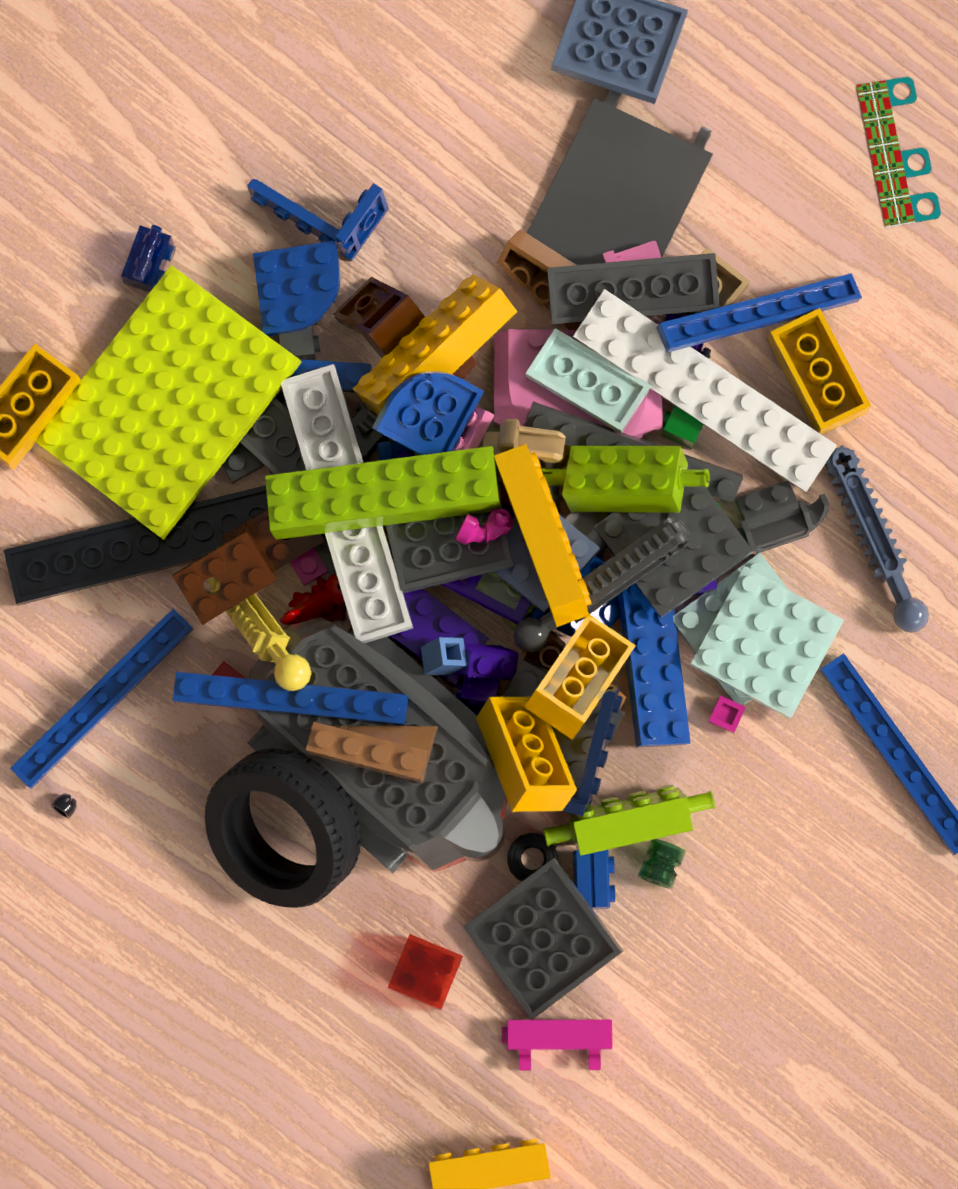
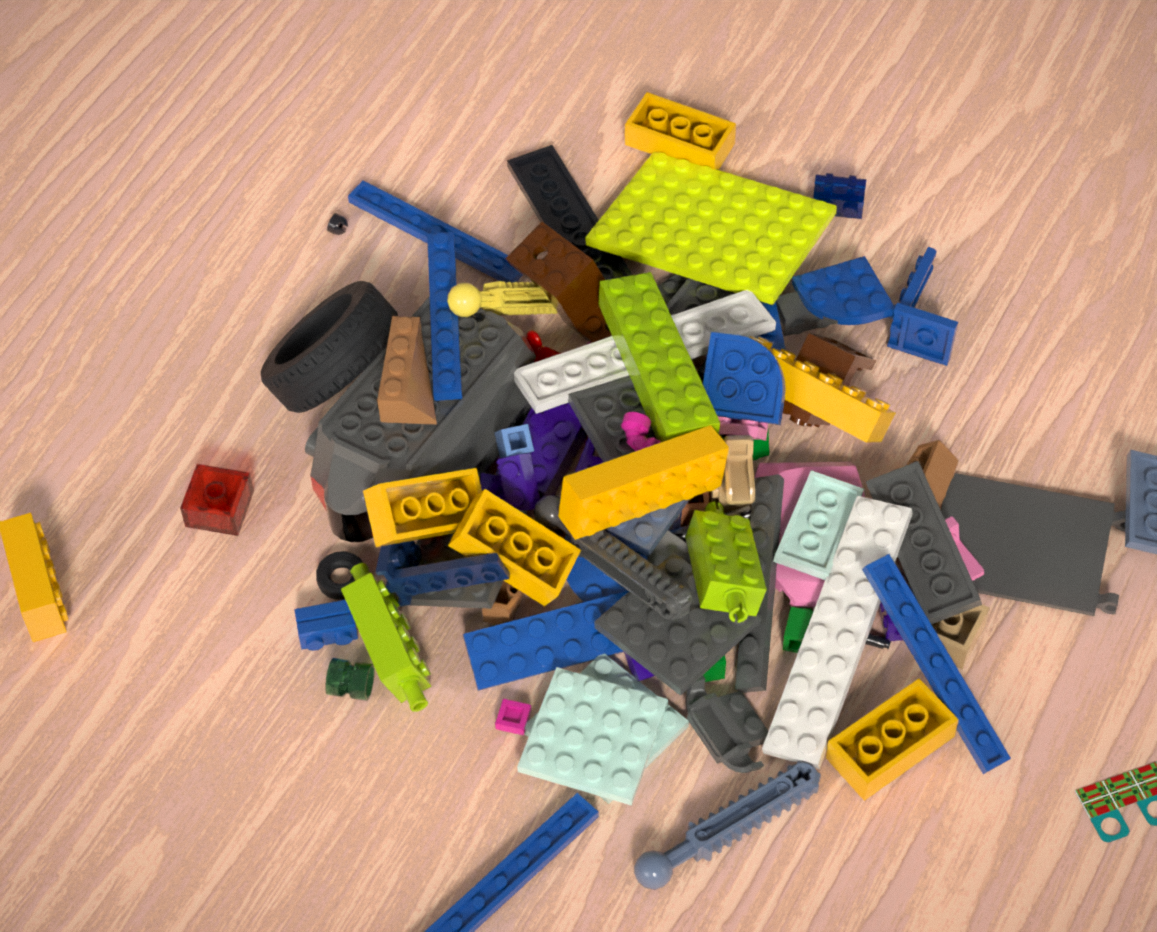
camera: 85 degrees right, 25 degrees down
dark grey plate [463,858,623,1020] -> none
dark pink brick [502,1020,613,1071] -> none

